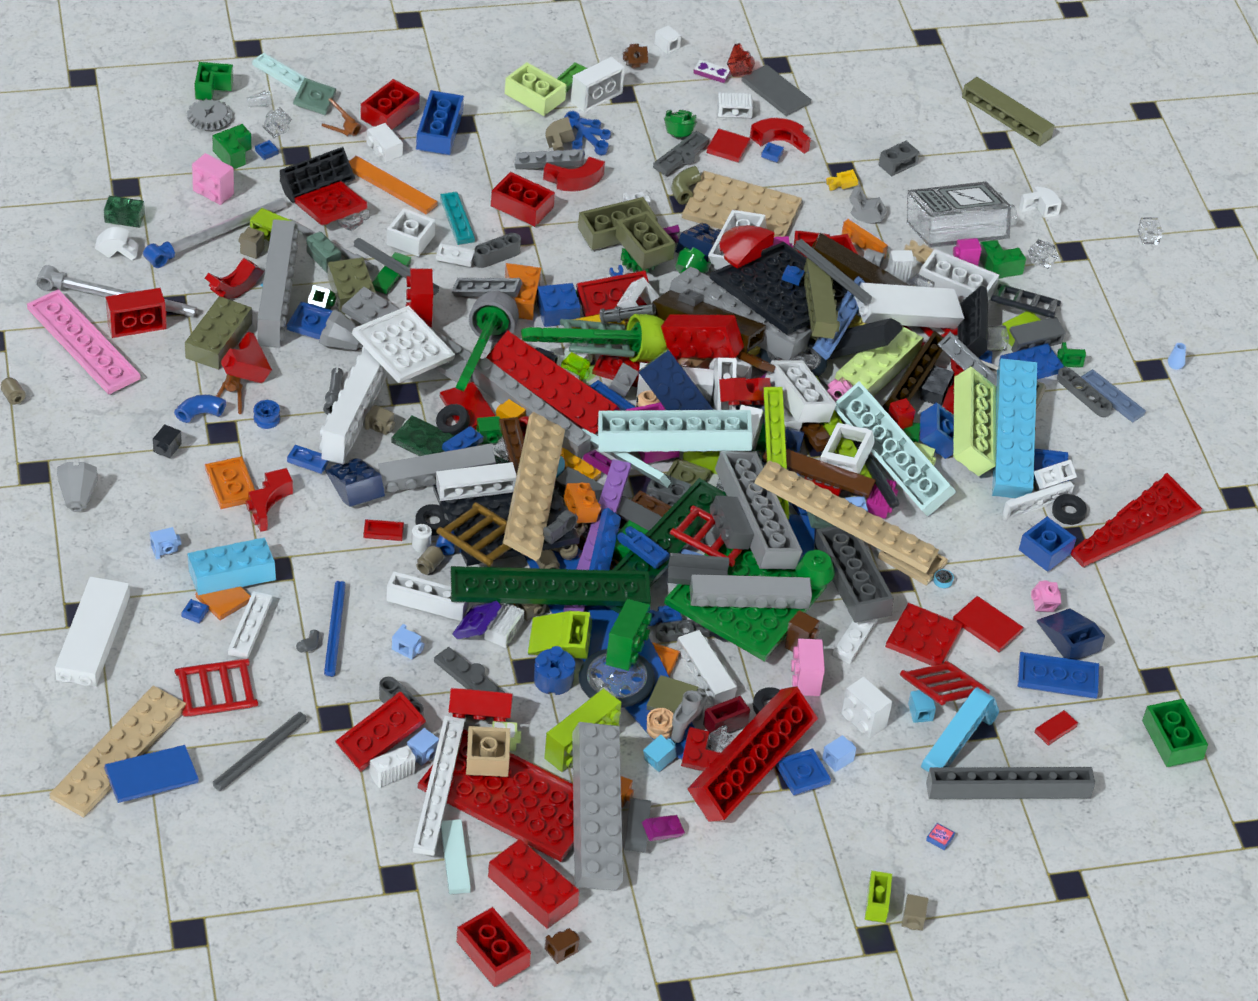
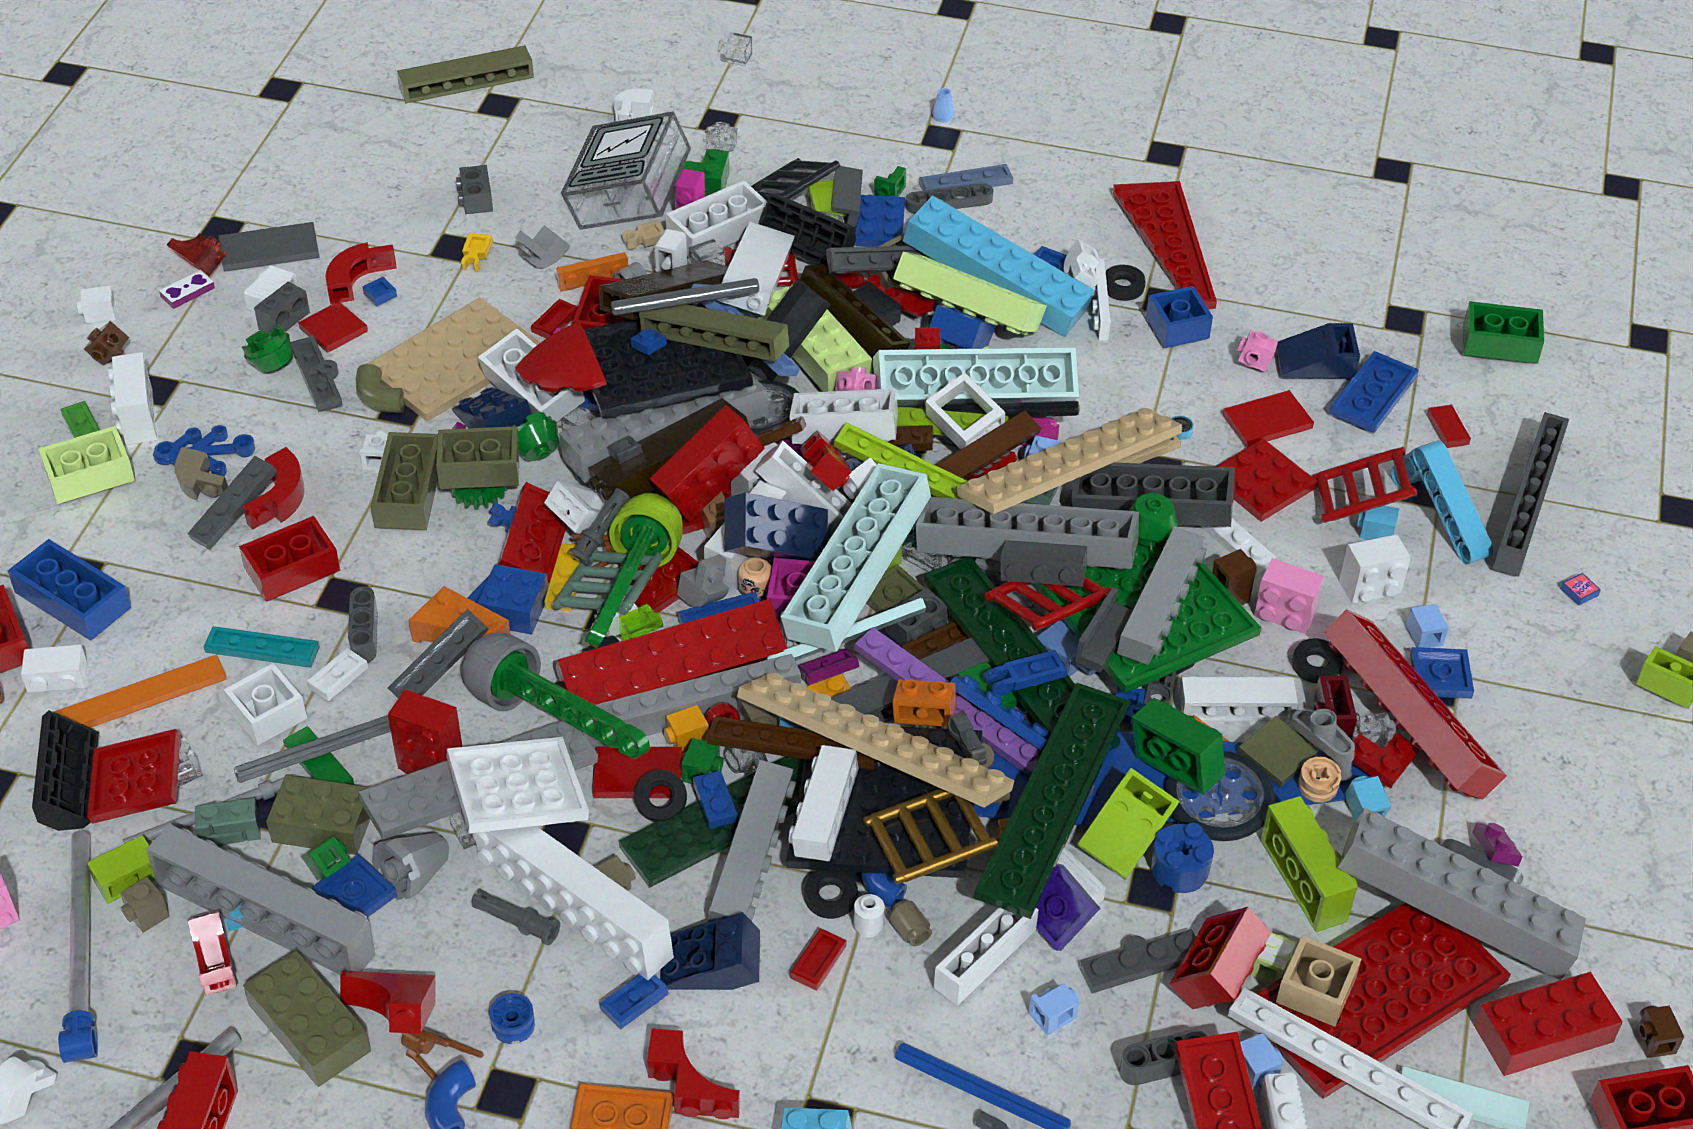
camera: 60 degrees left, 0 degrees up
none -> dark grey brick [254,282,310,333]

